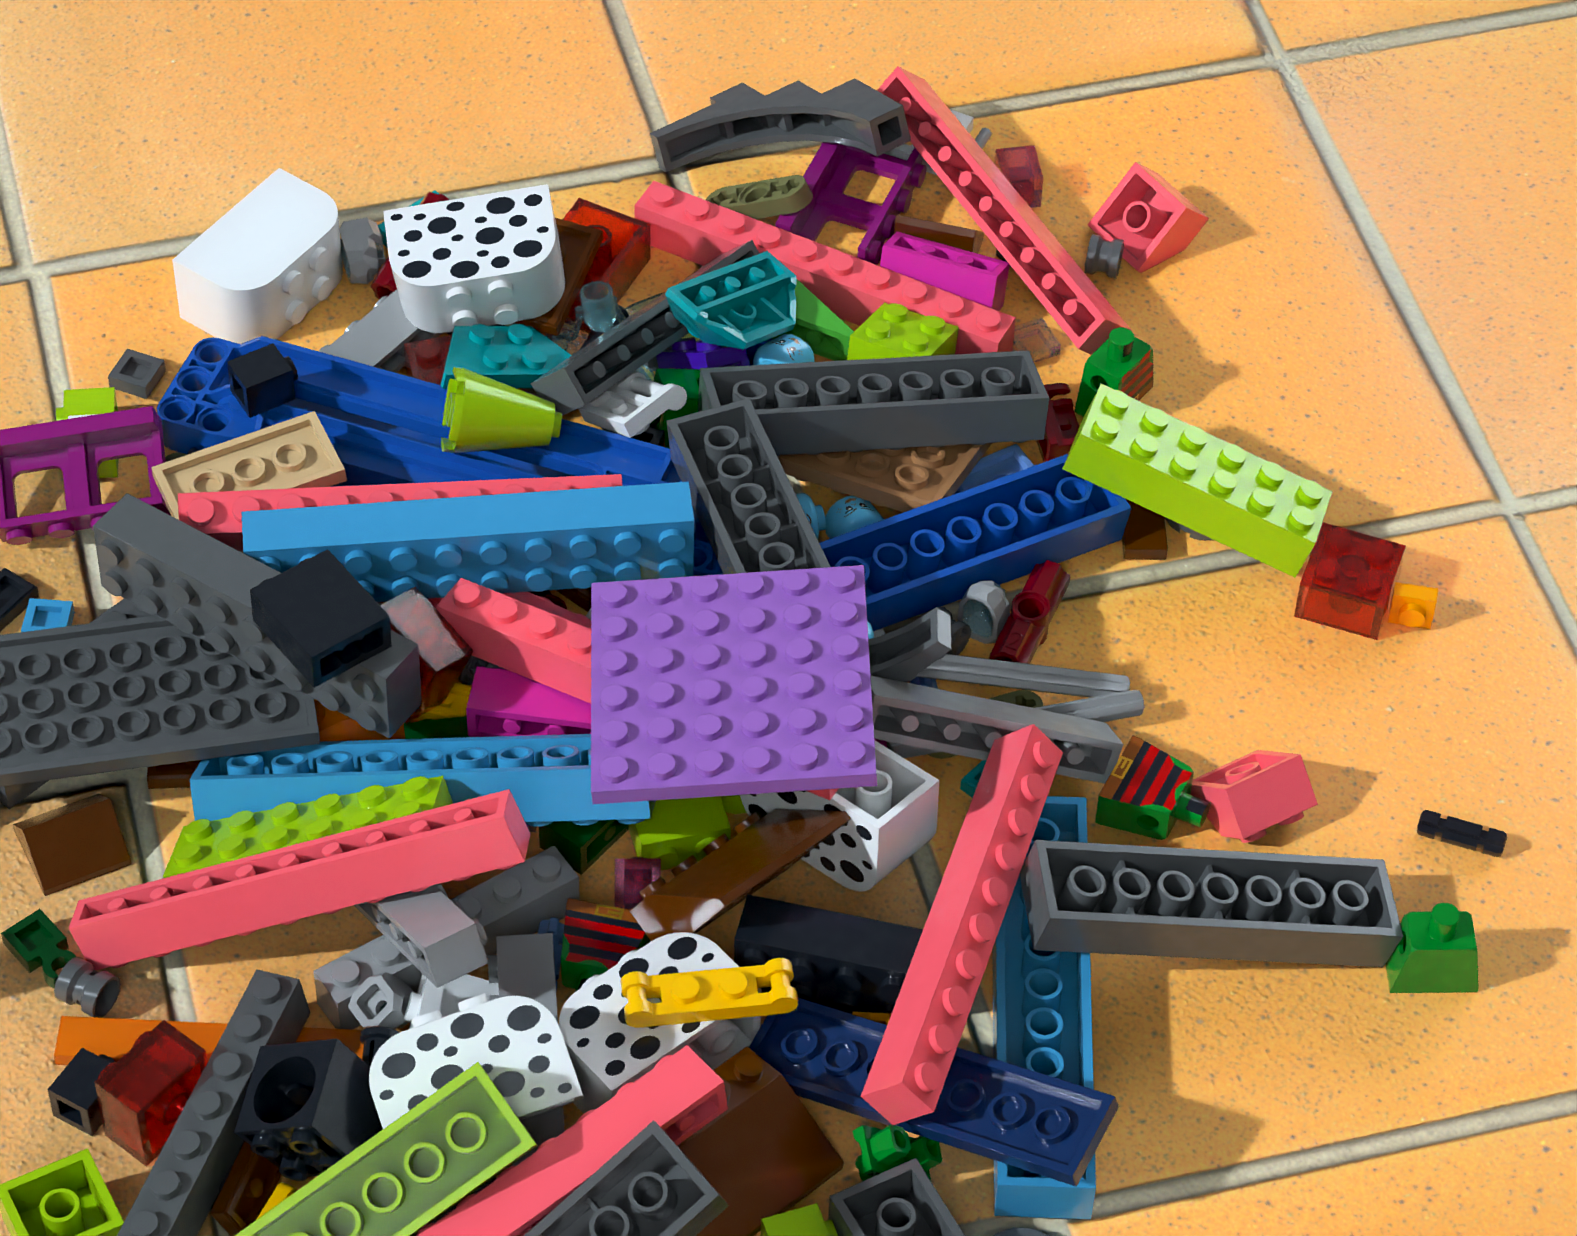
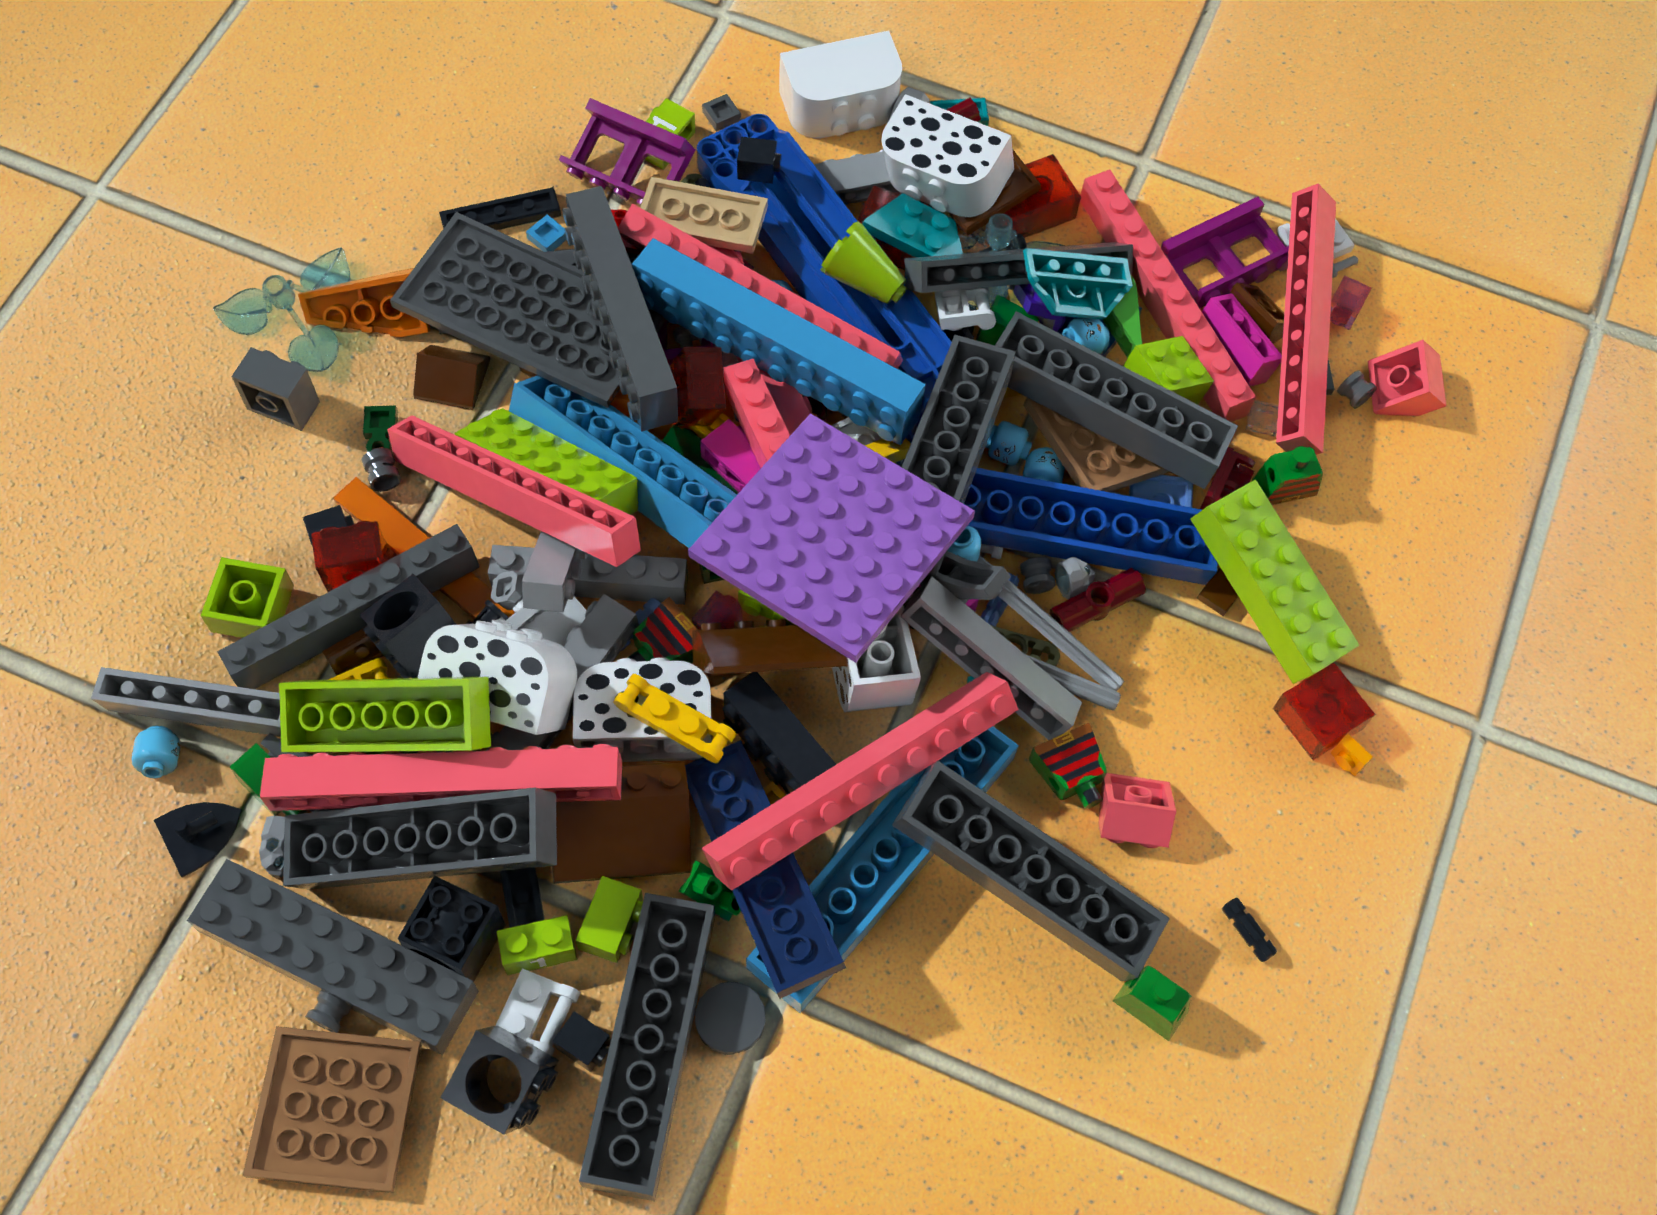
camera: 35 degrees right, 15 degrees up
black brick [250,549,392,688] -> none
dark grey arch [650,78,911,172] -> none
olive beam [705,175,813,219] -> none

